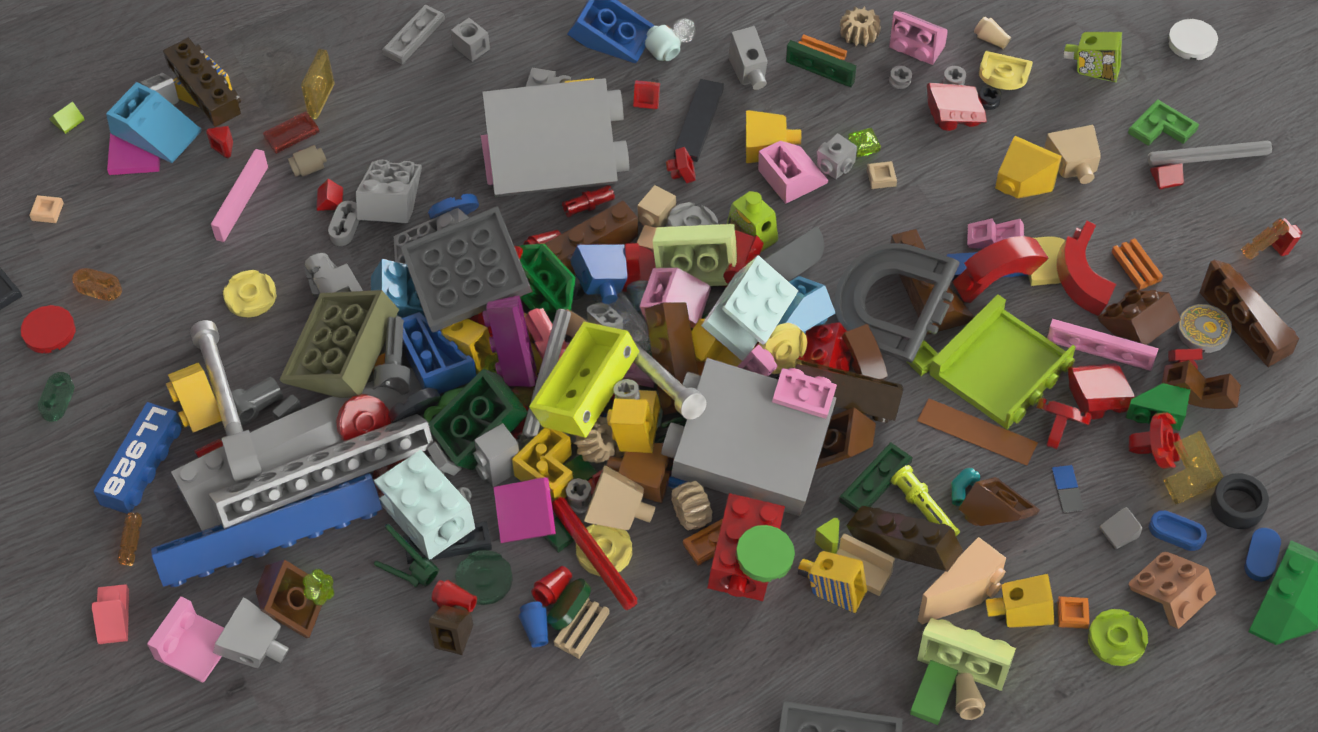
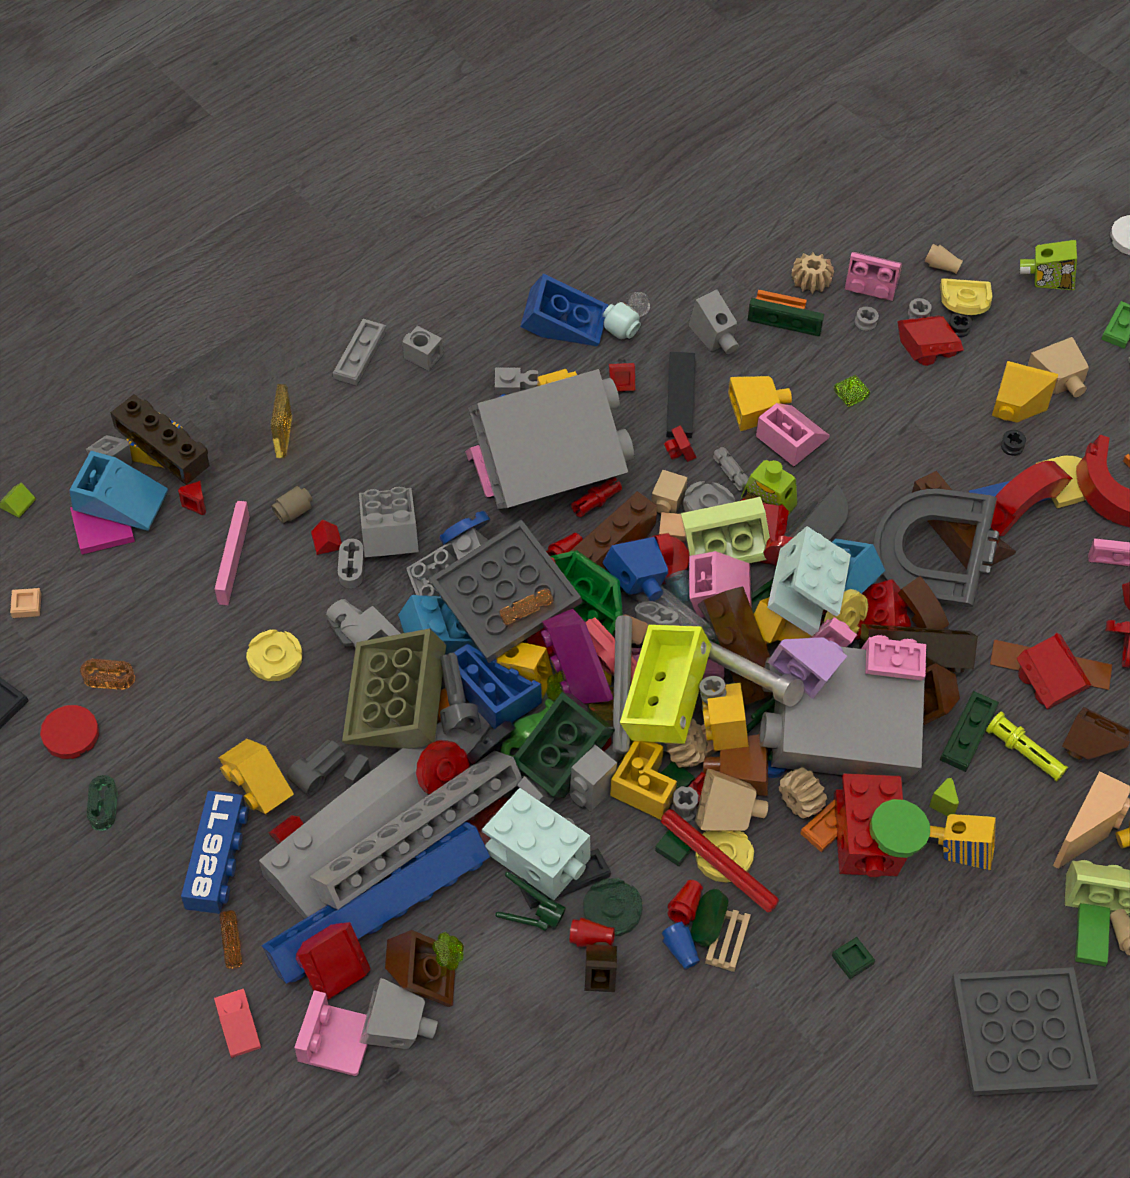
camera: 15 degrees left, 0 degrees up
piece [190,320,262,482] -> none
clear red tile [263,111,319,154] -> none
dark pink tile [493,477,556,543] -> none
light grey brick [817,133,857,179] -> none
tan panel [836,534,895,596] -> none
dark brown brick [846,505,963,572] -> none
tan tile [867,161,897,189] -> none
lime tile [906,340,938,376] -> none
lime panel [929,294,1076,429] -> none
teal arm [951,468,980,506] -> none
bright pink slope [967,219,1024,249] -> none
none -> red slope [296,922,371,999]
none -> clear orange axle [499,588,554,625]
none -> light grey axle [713,447,749,491]
none -> lavender slope [768,637,847,699]
none -> dark green tile [832,937,875,979]
none -> black bush [1001,430,1026,456]
none -> red slope [1016,632,1091,710]

